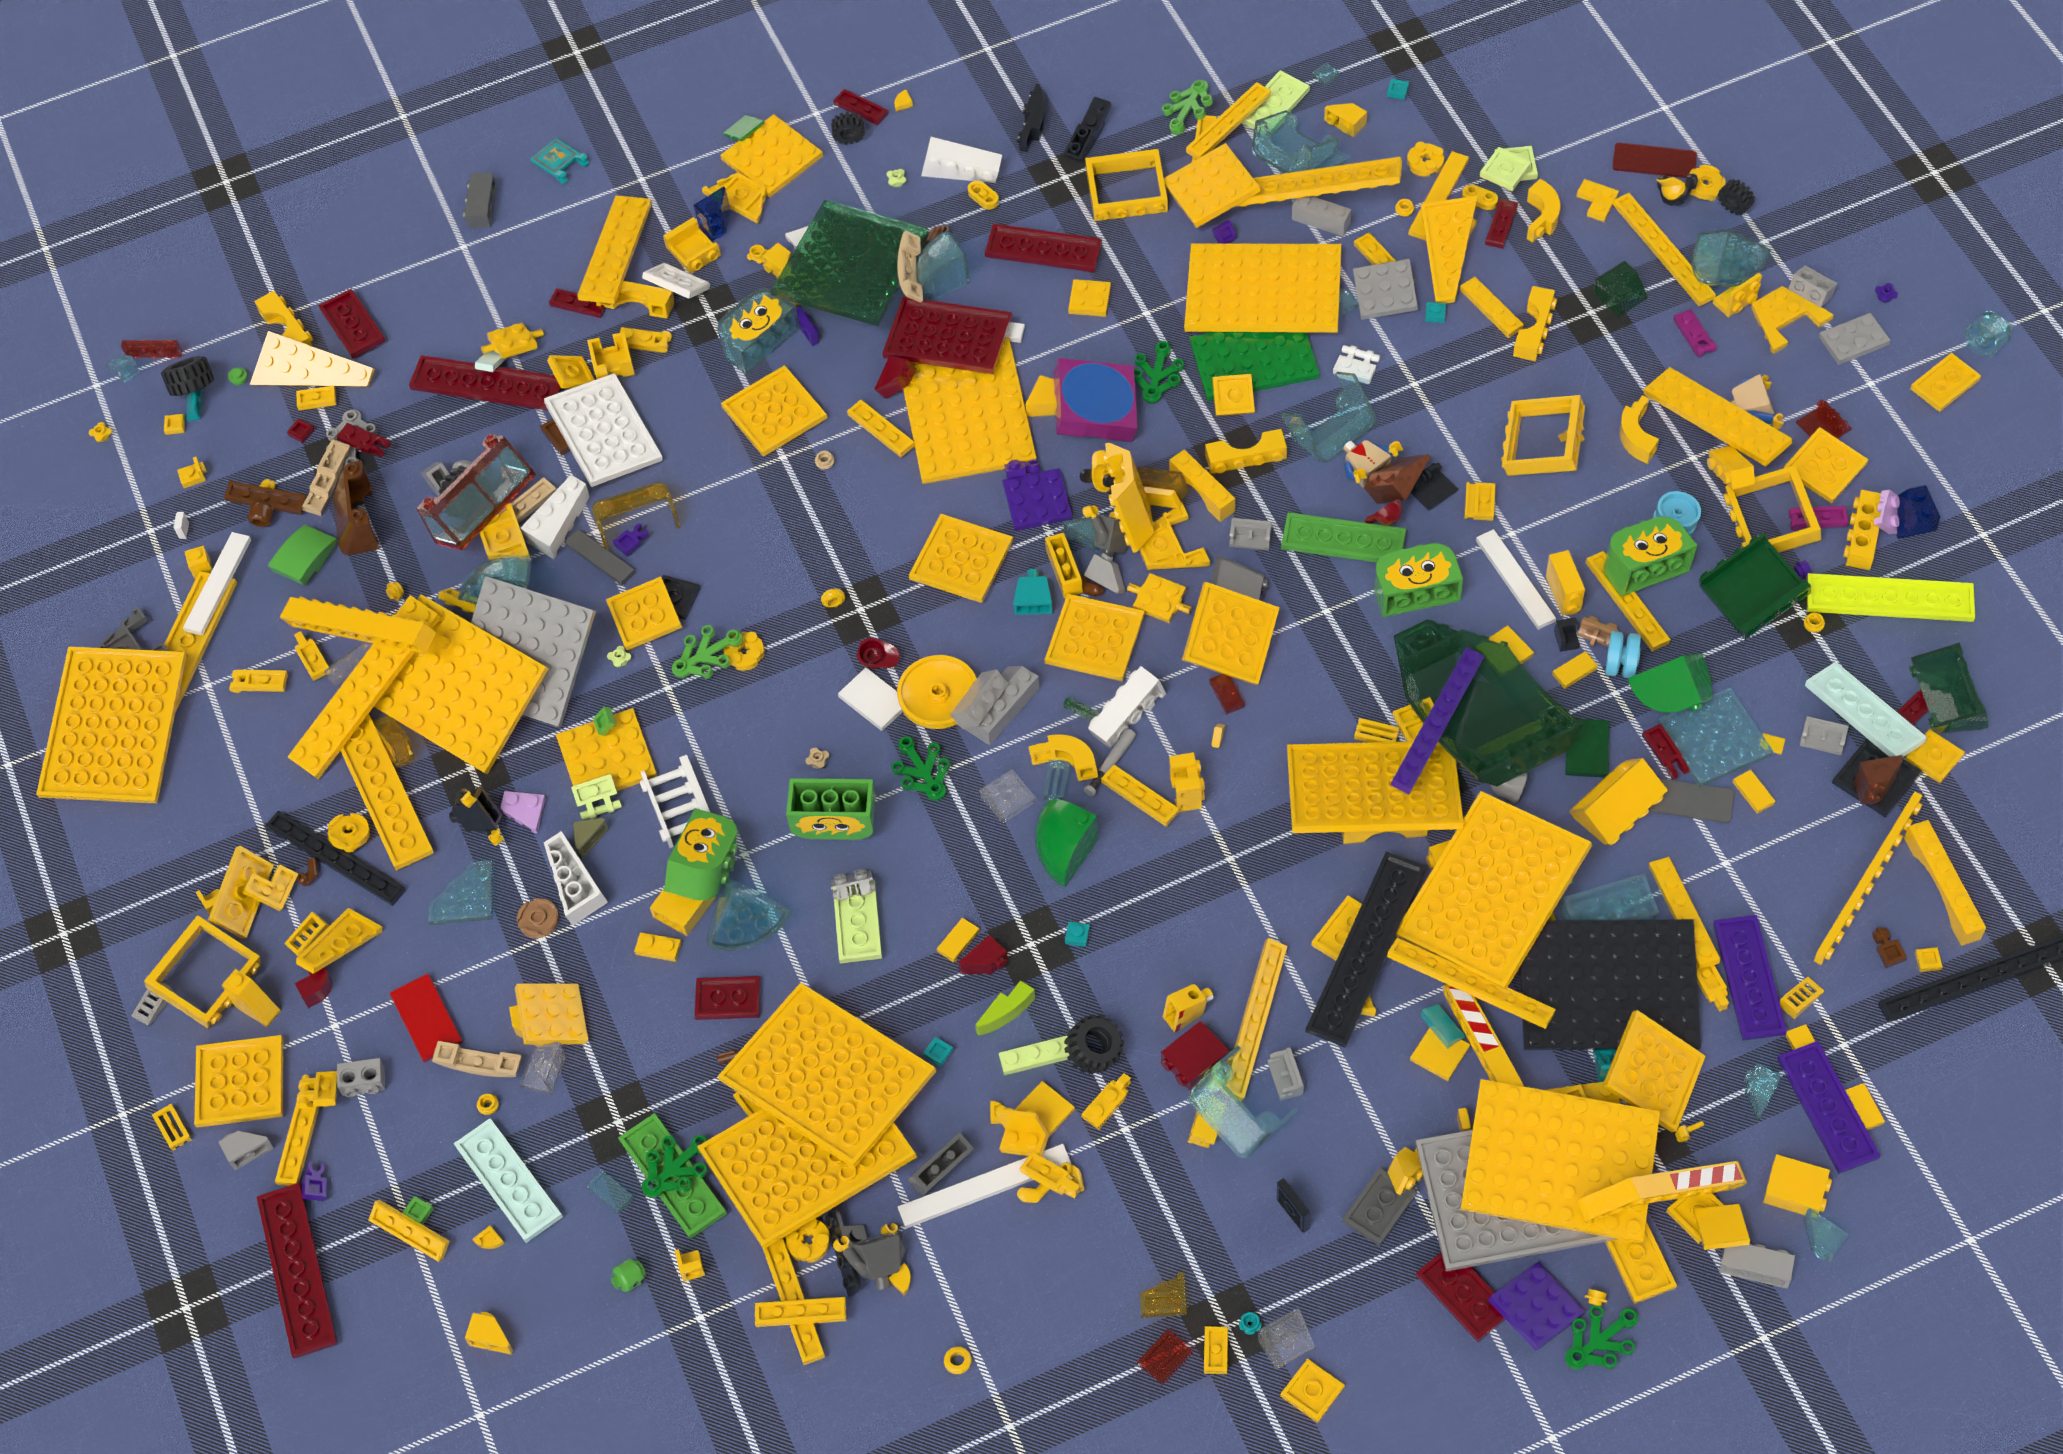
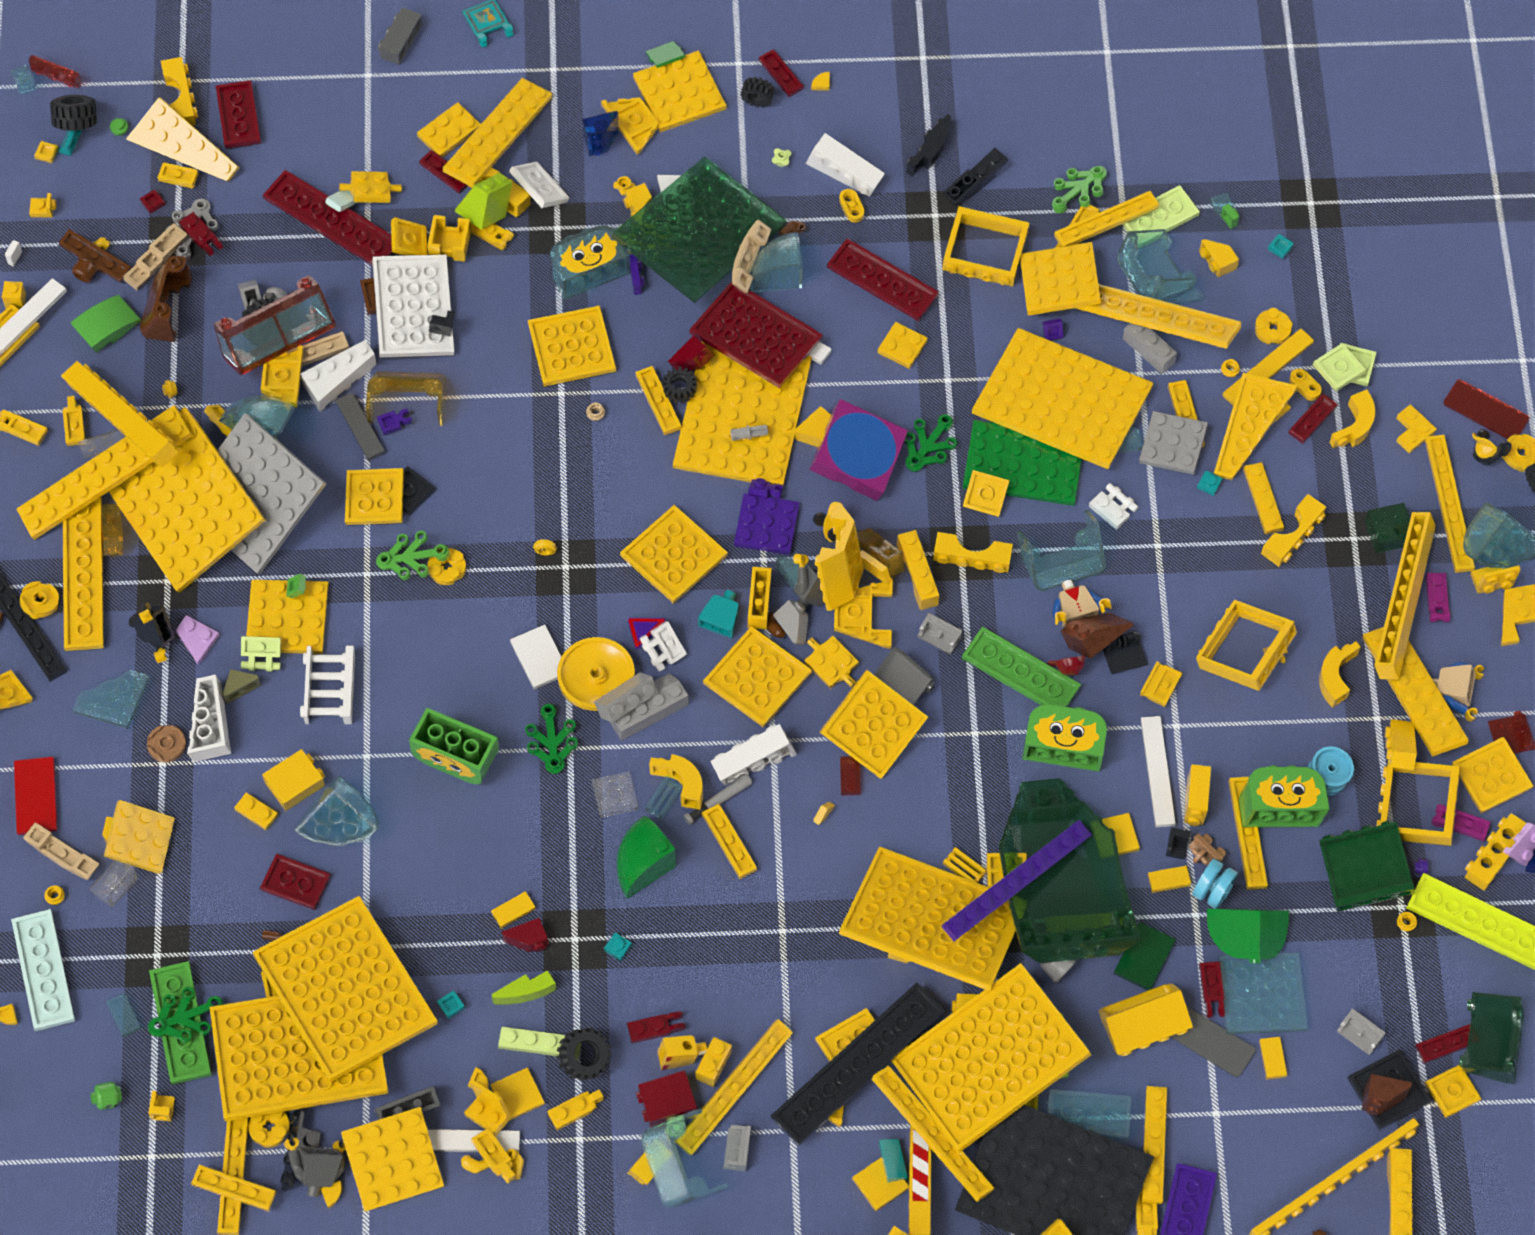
camera: 15 degrees right, 5 degrees up
yellowish green plate [607,646,631,667] -> none
yellow panel [663,217,721,274] -> none
bright green brick [664,808,738,901] -> none
tan plate [805,748,829,769] -> none
light grey hinge [830,869,875,900] -> none
yellowish green plate [833,880,882,964] -> none
dark red piece [856,638,900,669] -> none
clear green axle [1063,697,1100,721] -> none
yellow piece [1169,752,1205,812] -> none
yellow sticker [1759,733,1785,754] -> none
light aqua plate [1805,662,1927,757] -> none
none -> yellow plate [341,1107,444,1211]
none -> yellow plate [417,102,481,158]
none -> black panel [428,310,455,336]
none -> lime slope [455,173,512,230]
none -> dark red hinge [627,1011,686,1044]
none -> piece [628,618,666,649]
none -> white plate [640,621,687,671]
none -> black tyre [663,367,697,403]
none -> yellow brick [695,1037,732,1087]
none -> light grey axle [730,425,768,441]
none -> bright green plate [1221,203,1239,229]
none -> yellow brick [1374,512,1436,680]

